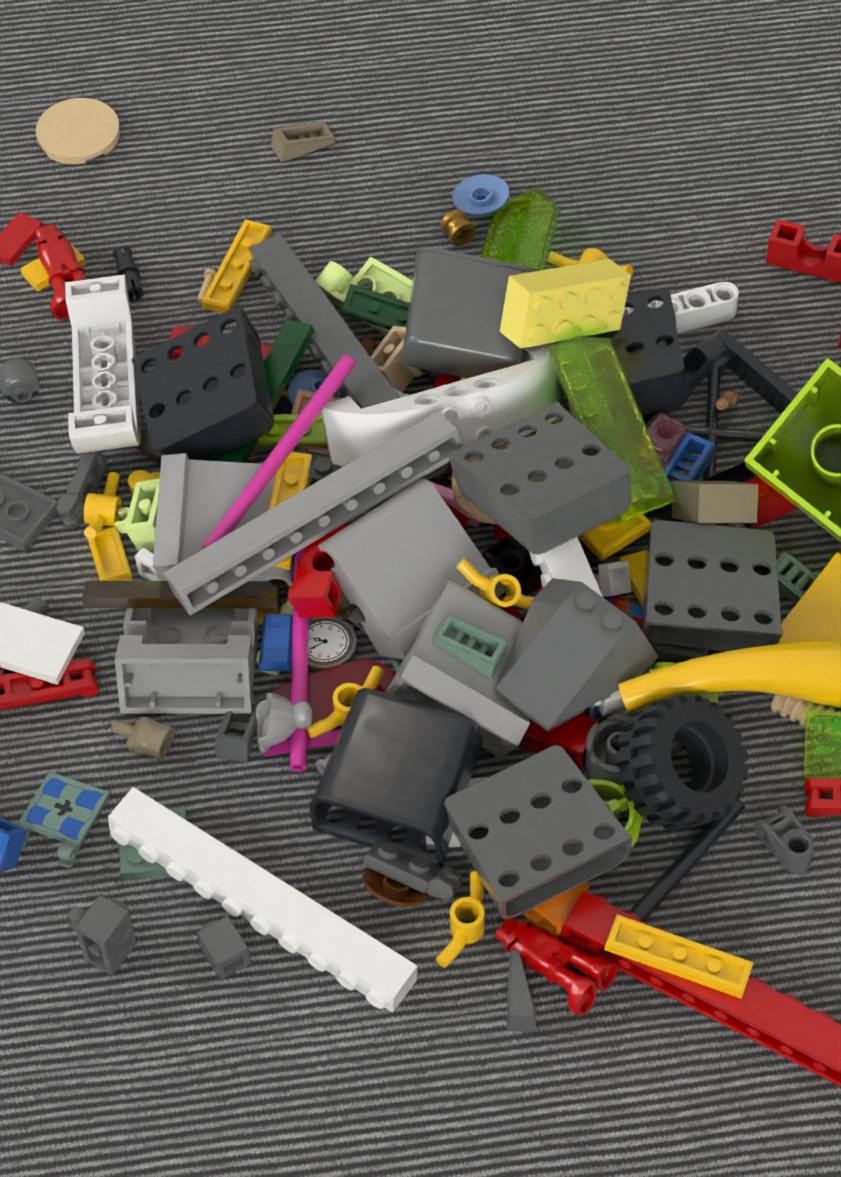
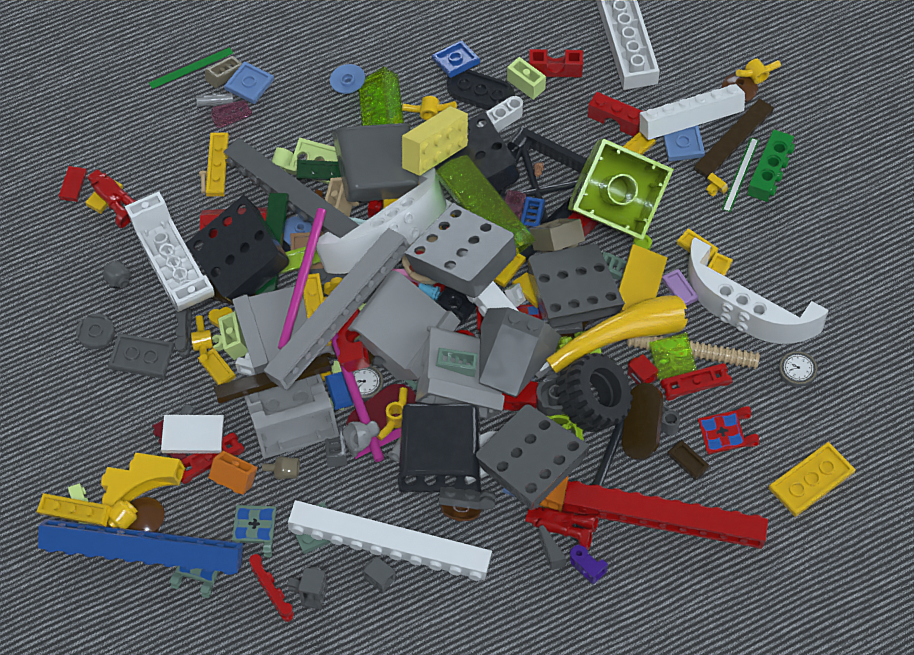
camera: 20 degrees left, 5 degrees up
tan tile [36,98,120,164] -> none
black pin [113,246,144,301] -> none
yellow piece [436,871,485,968] -> none
pearl gold wheel [440,209,476,246] -> none
yellow piece [456,558,535,609] -> none
yellow tile [604,914,754,999] -> none
none -> green sticker [149,47,233,89]
none -> light grey pin [196,93,233,107]
none -> orange brick [208,451,258,495]
none -> clear pink slope [211,100,252,128]
none -> medium blue plate [224,61,274,104]
none -> red plate [249,554,294,622]
none -> medium azure bush [418,283,440,301]
none -> blue tile [432,40,480,78]
none -> black tile [447,69,515,111]
none -> yellowish green brick [507,57,546,100]
none -> dark purple leg [570,545,608,585]
none -> dark brown tile [622,383,664,461]
none -> red brick [627,354,658,385]
none -> dark brown tile [667,440,710,481]

